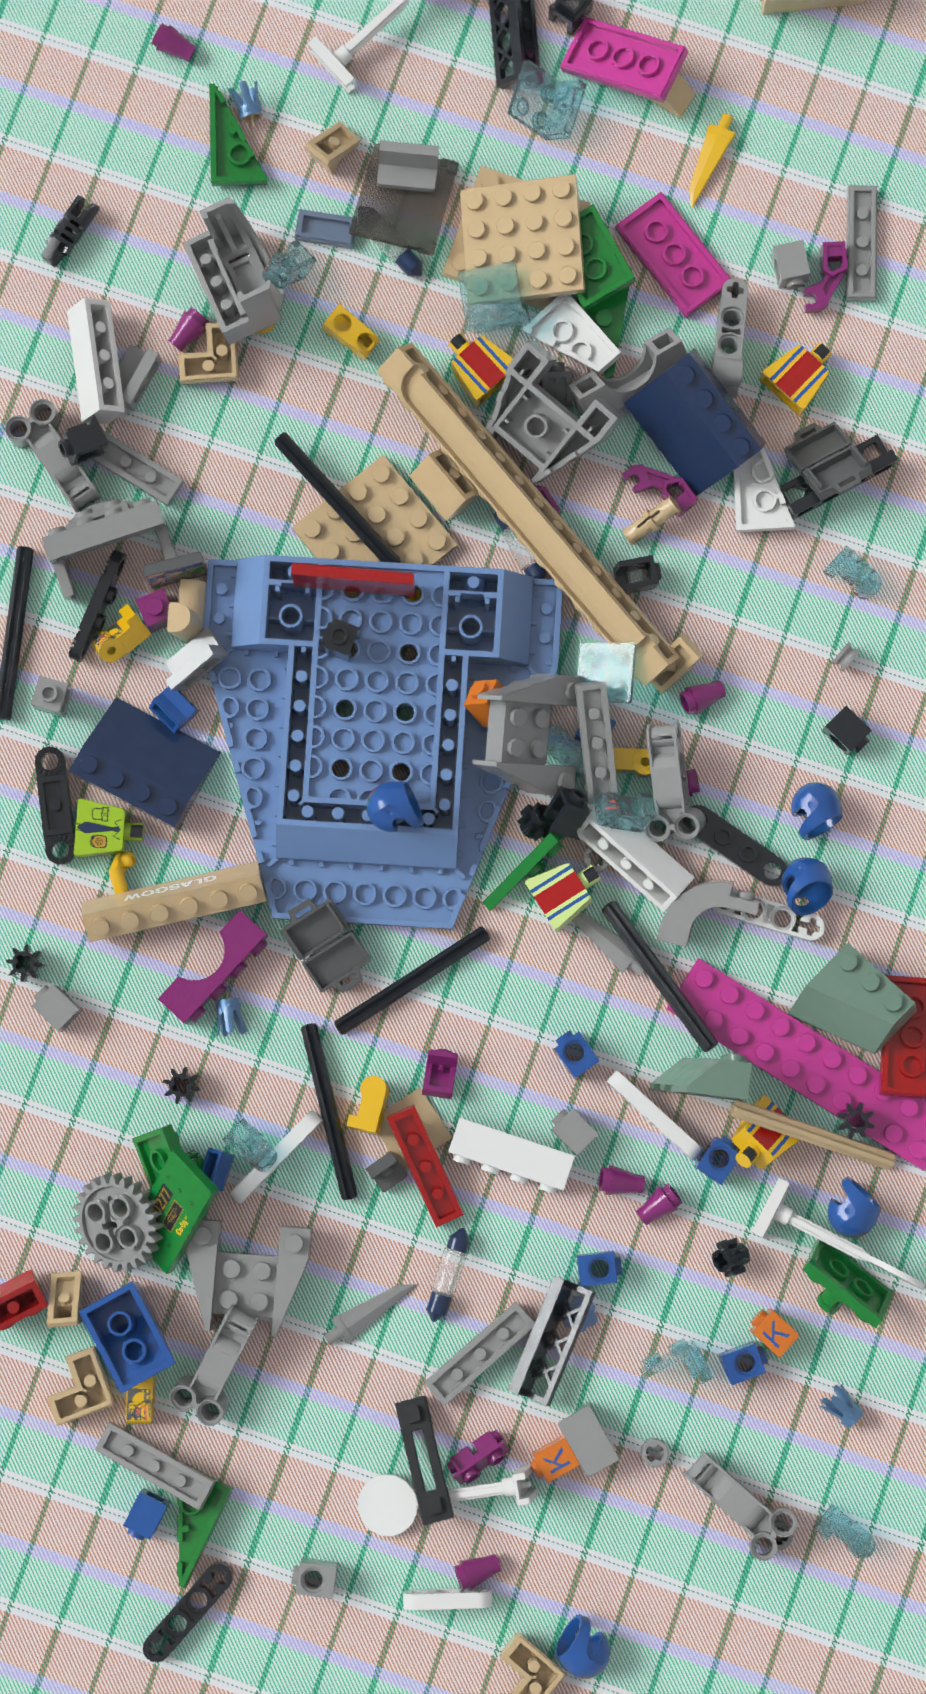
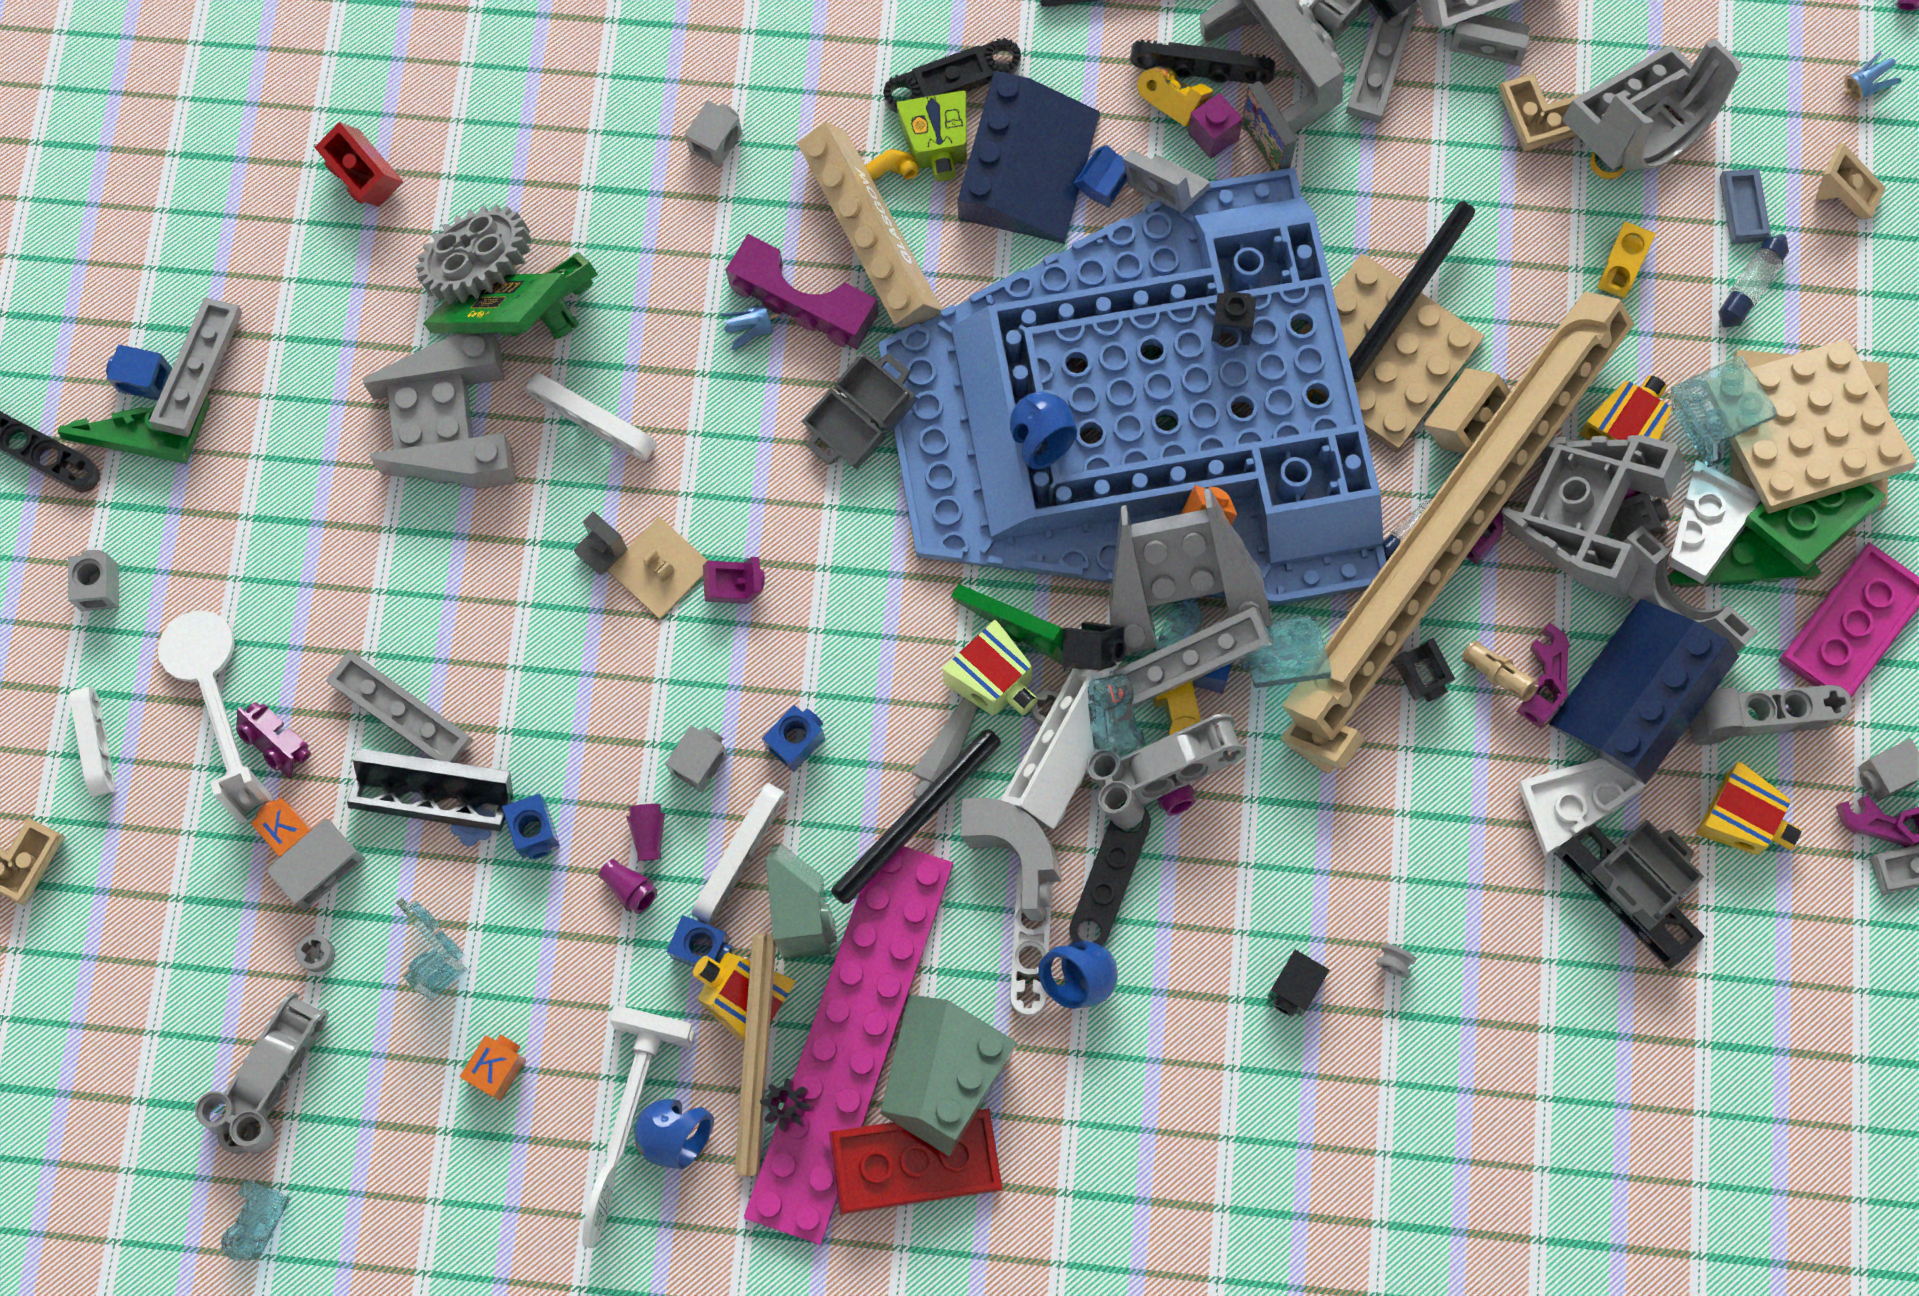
camera: 80 degrees right, 10 degrees down
black gear [6,944,45,982] -> none
light grey brick [31,676,73,718] -> none
tan slope [46,1271,84,1328] -> none
tan brick [47,1346,116,1426] -> none
blue slope [79,1281,176,1394] -> none
yellow leg [126,1375,156,1424] -> none
black gear [163,1067,201,1104] -> none
tan brick [167,579,207,643] -> none
magenta cone [168,307,210,352] -> none
light grey piece [169,1303,259,1426] -> none
blue piece [201,1147,235,1192] -> none
green wing [209,84,268,186] -> none
clear light blue leg [222,1117,278,1172] -> none
clear light blue leg [262,240,317,289] -> none
red tile [291,563,415,597] -> none
black axle [301,1023,358,1200] -> none
light grey bar [324,1284,418,1345] -> none
black axle [334,926,490,1035] -> none
yellow leg [346,1076,390,1136] -> none
clear smoke piece [349,143,459,256] -> none
light grey panel [377,140,439,192] -> none
red plate [386,1104,464,1227] -> none
black container [395,1395,455,1526] -> none
piece [426,1228,470,1322] -> none
white brick [448,1118,575,1194] -> none
magenta cone [454,1554,502,1590] -> none
black gear [518,802,554,841] -> none
blue helmet [555,1614,611,1679] -> none
magenta cone [679,680,726,715] -> none
black gear [712,1238,750,1277] -> none
blue brick [718,1341,768,1385] -> none
blue helmet [791,782,843,841] -> none
green plate [802,1239,894,1328] -> none
flat silver piece [820,1384,864,1428] -> none
clear light blue leg [823,545,882,599] -> none

